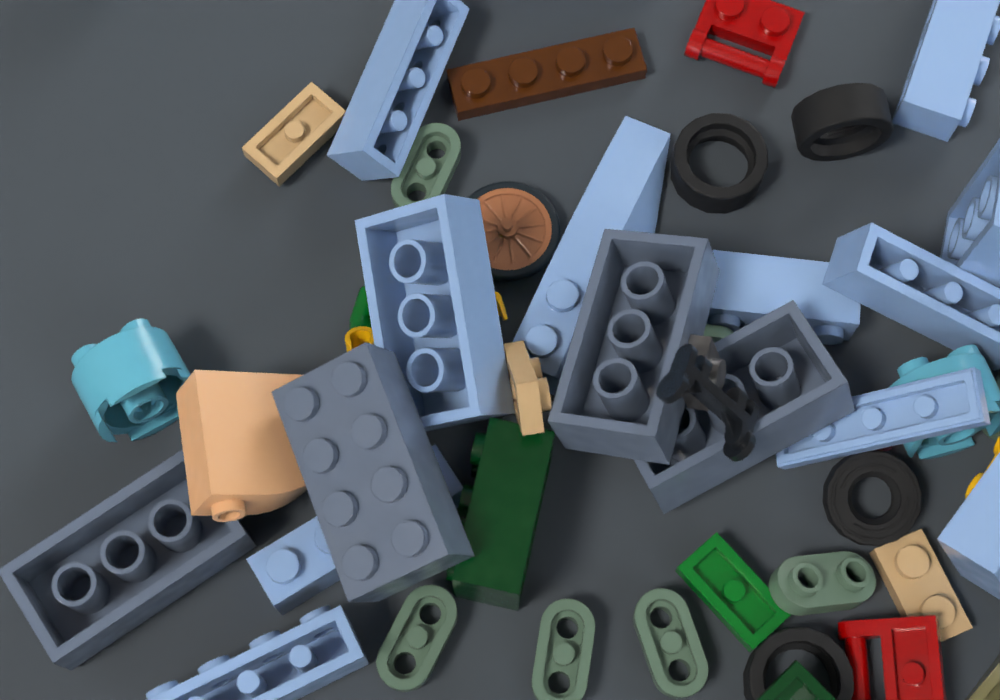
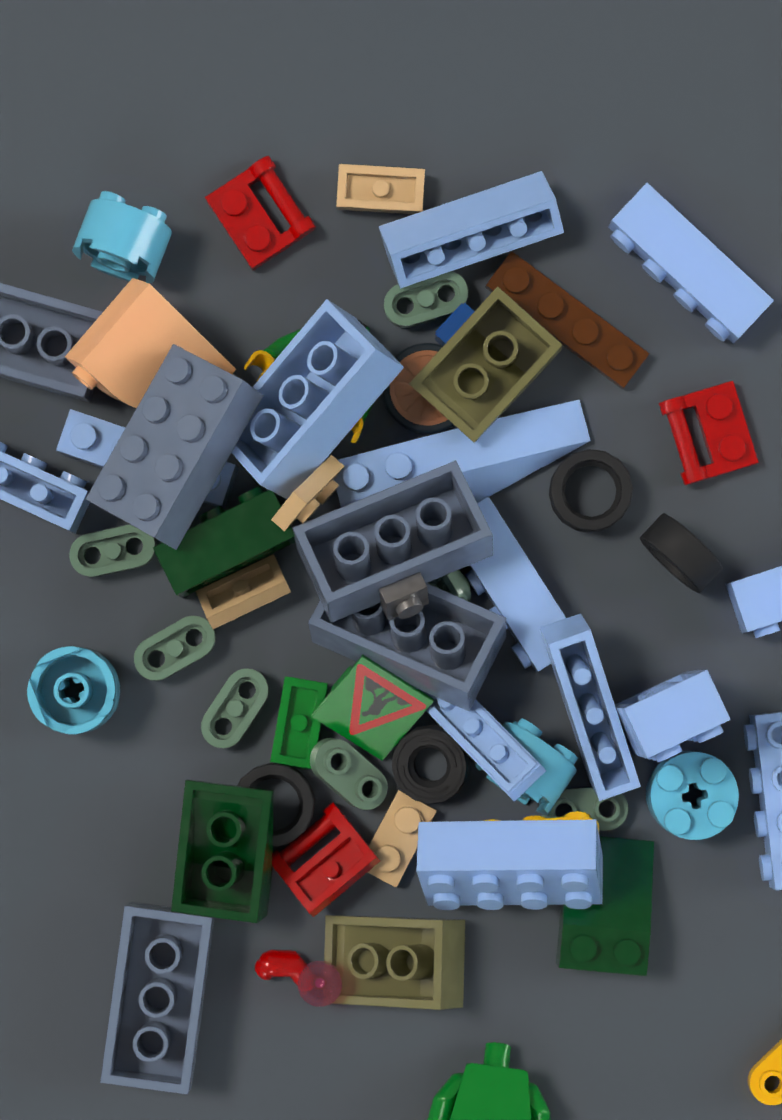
camera: 50 degrees right, 15 degrees up
black piece [656,344,760,462] -> none
none -> tan plate [196,554,291,629]
none -> red plate [205,155,316,271]
none -> green piece [312,654,434,760]
none -> olive slope [409,286,563,443]
none -> blue tile [435,303,475,346]

